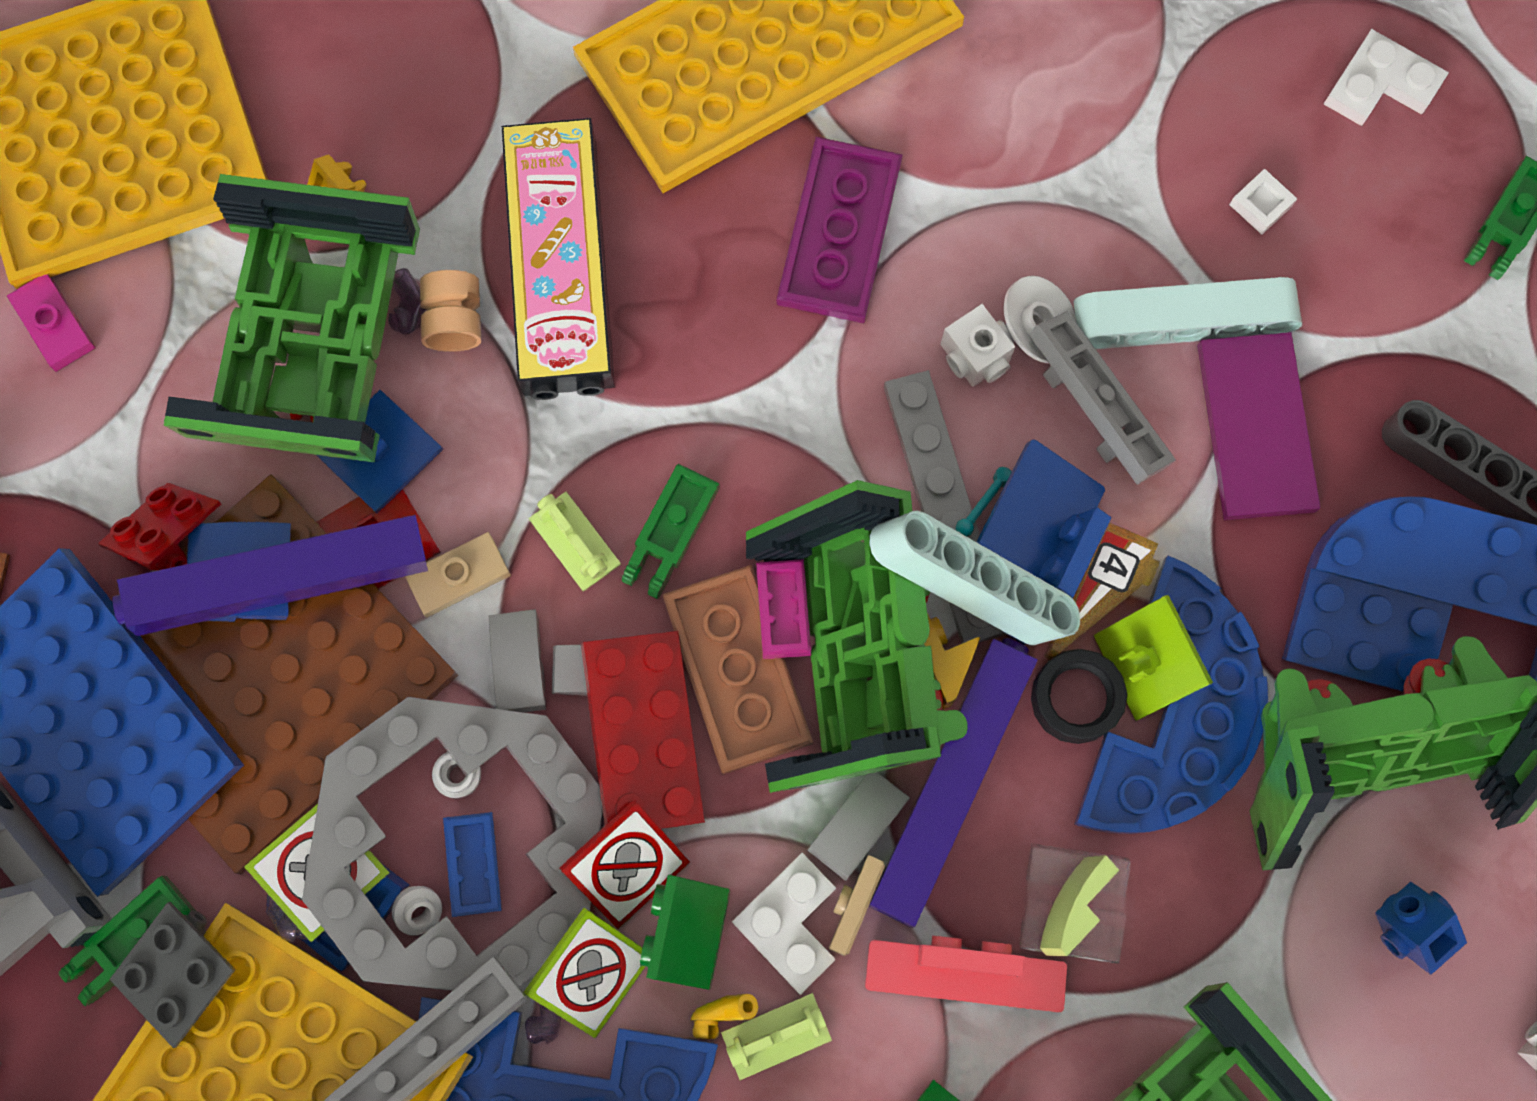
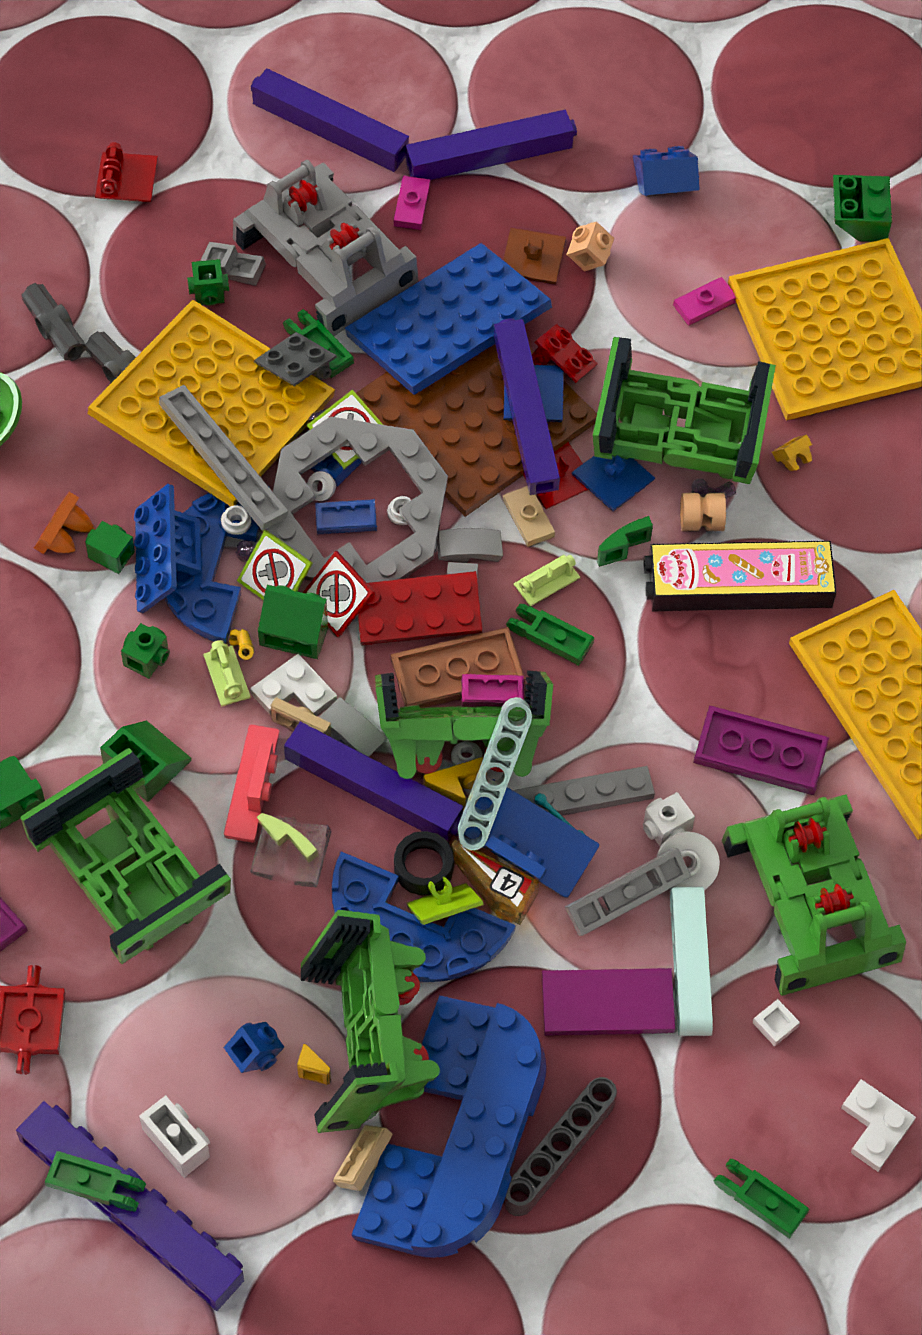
camera: 90 degrees right, 15 degrees down
none -> white plate [221,505,251,535]
none -> yellow slope [297,1044,331,1085]
none -> green slope [597,516,653,567]
none -> bright green container [722,794,906,996]

